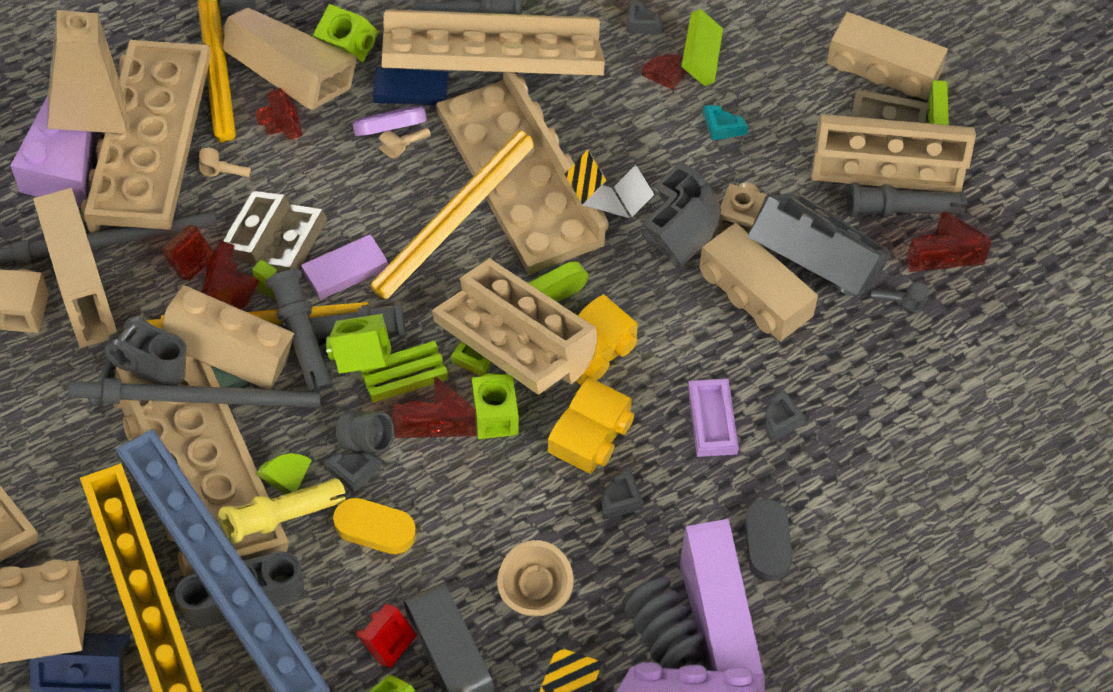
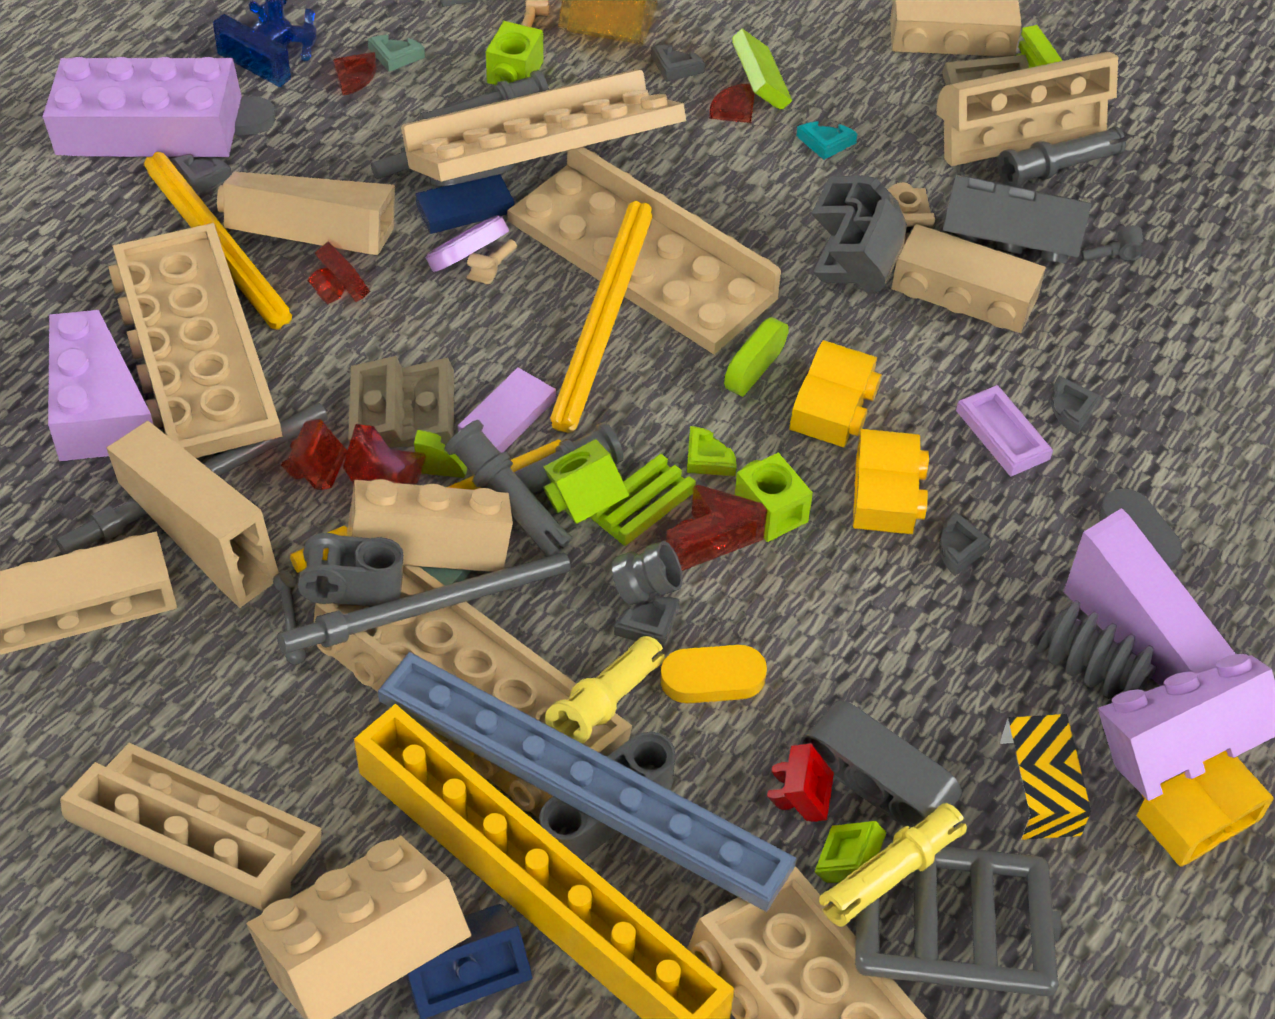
camera: 25 degrees left, 5 degrees down
tan slope [47,10,126,134] -> none
tan hand [199,148,251,177] -> none
lime tile [256,453,312,495] -> none
lime brick [313,4,379,63] -> none
tan brick [432,258,597,395] -> none
tan helmet [497,540,574,617] -> none
white sticker [564,150,654,218] -> none
clear red slope [906,211,991,272] -> none

